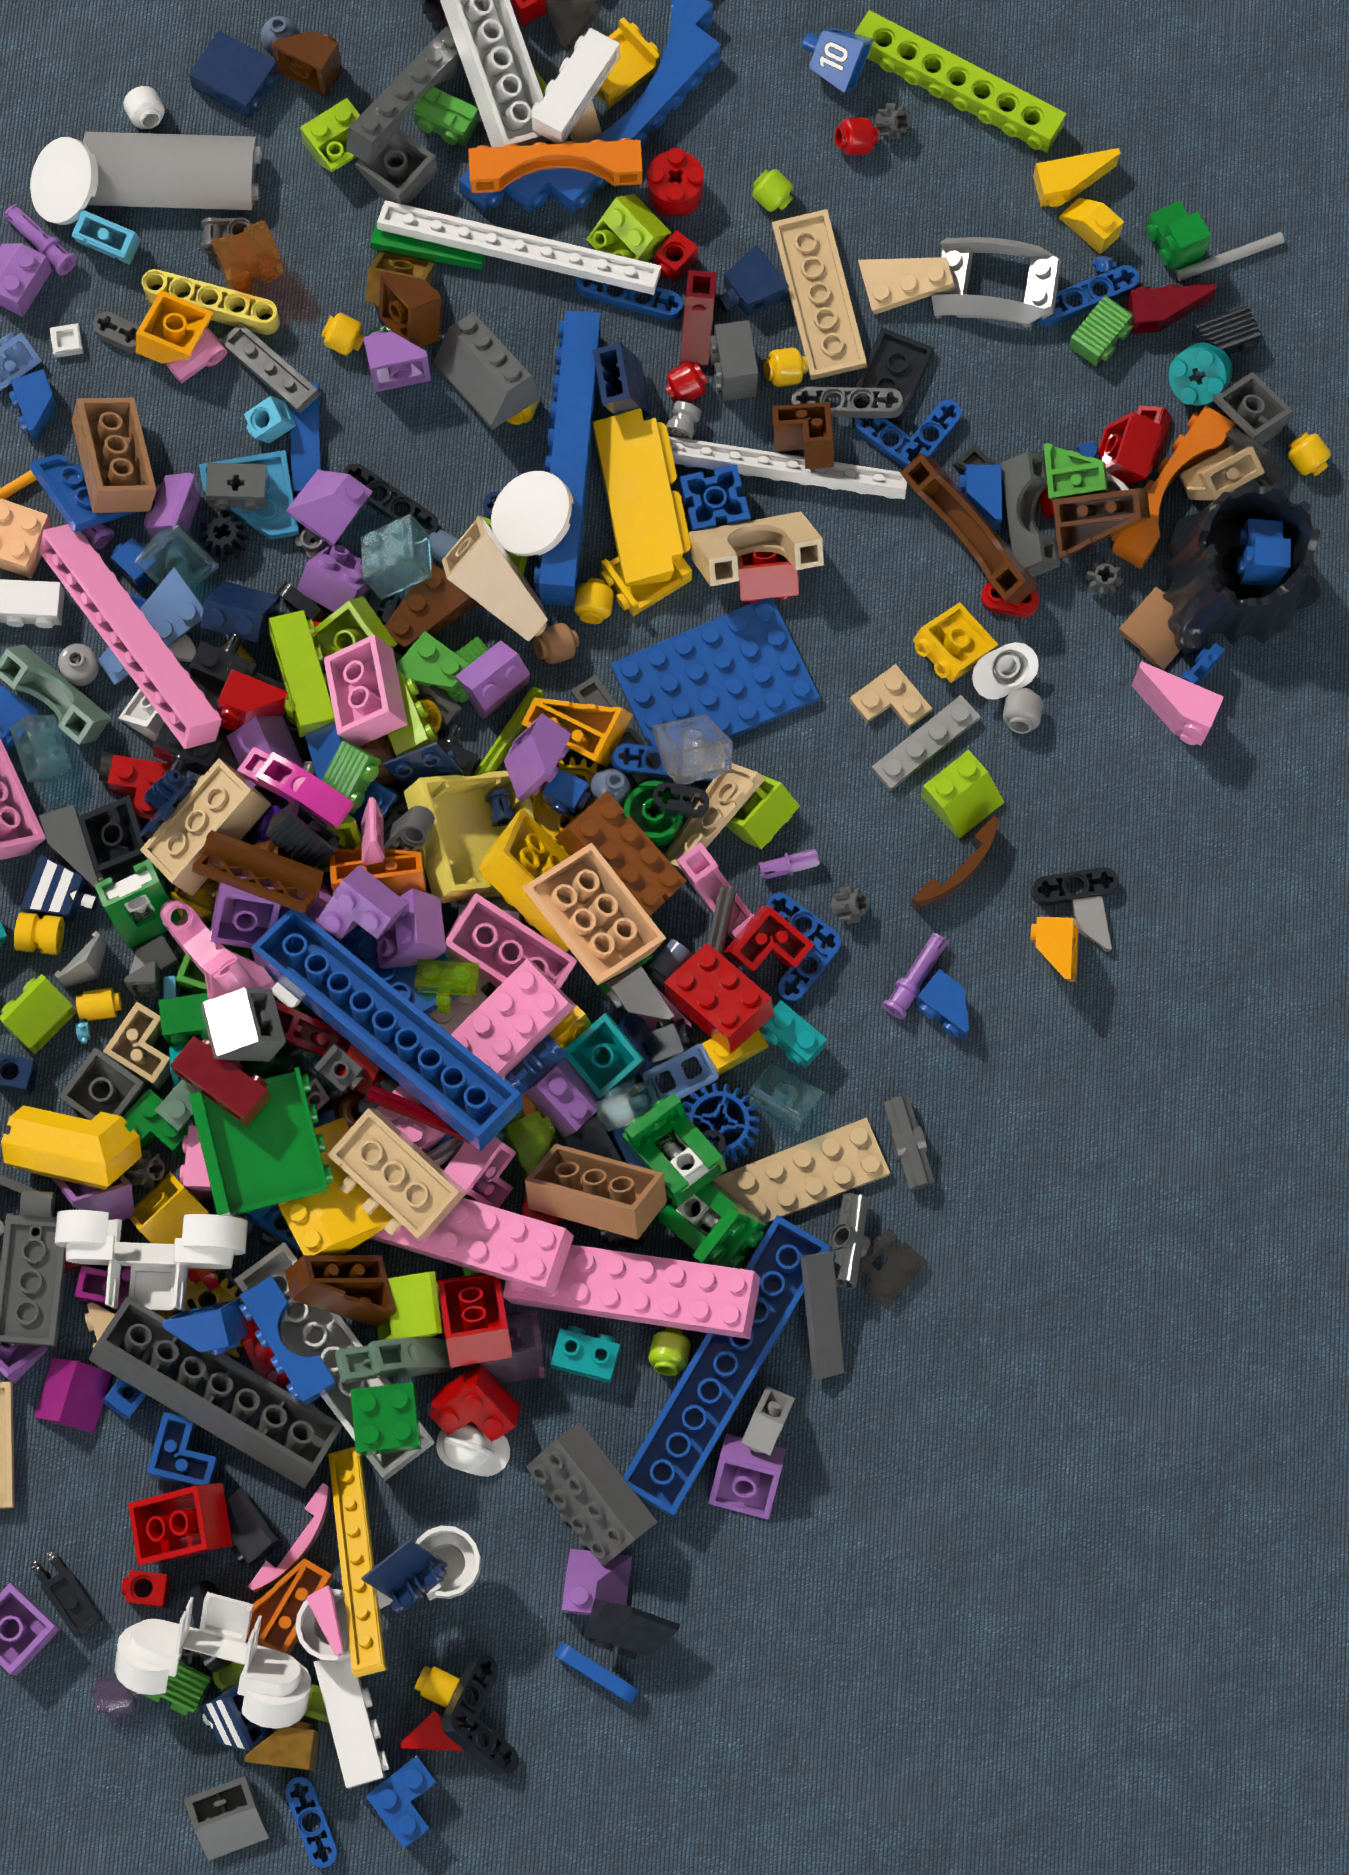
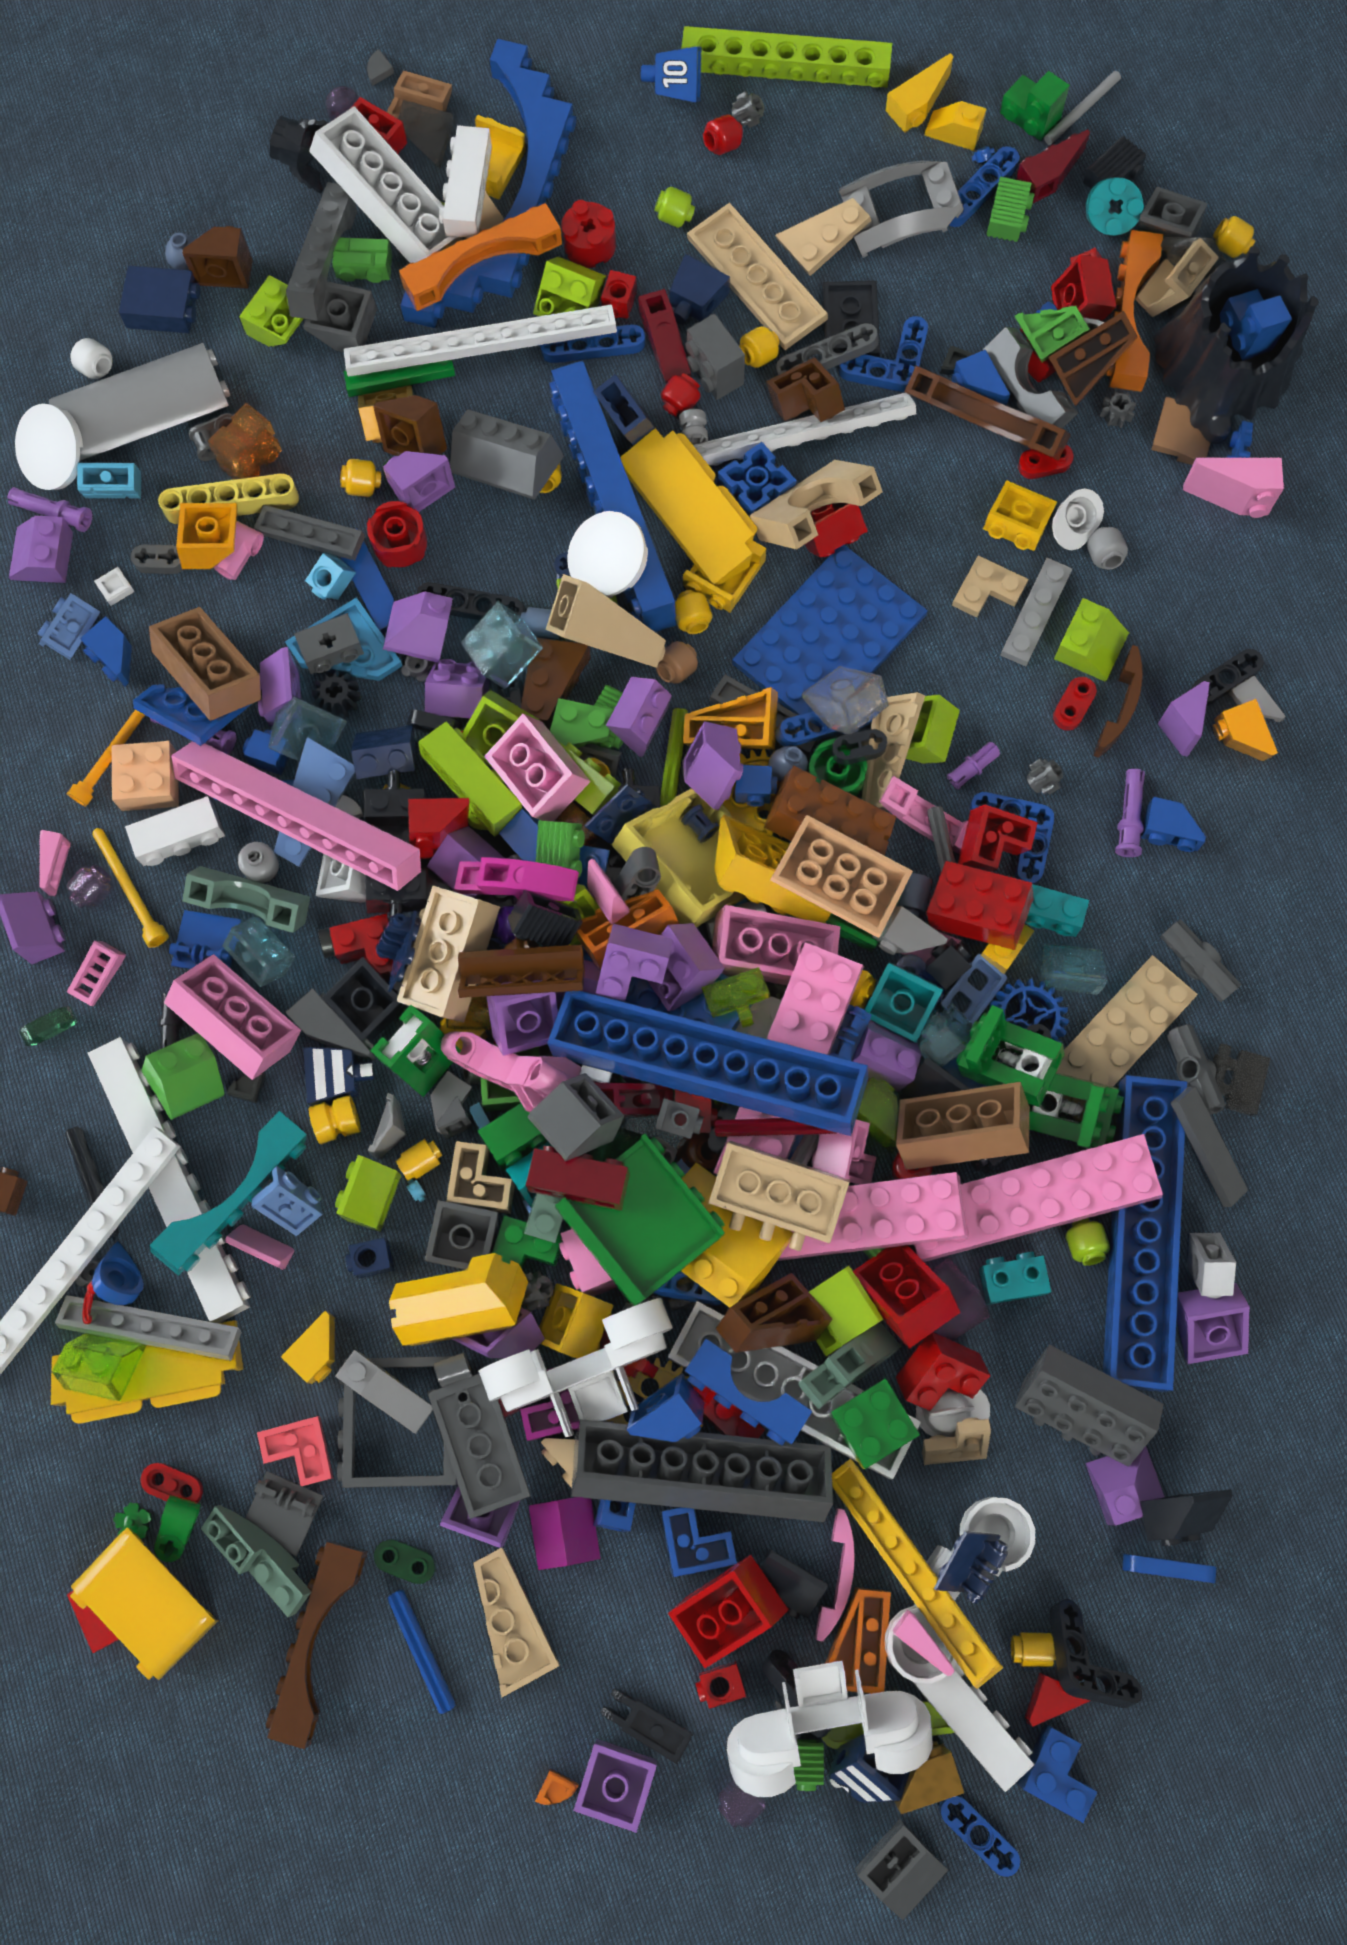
camera: 20 degrees left, 0 degrees up
none -> red brick [367,501,427,567]
none -> tan plate [922,1418,991,1465]
none -> red plate [1053,677,1097,731]
none -> medium lavender slope [1158,681,1210,757]

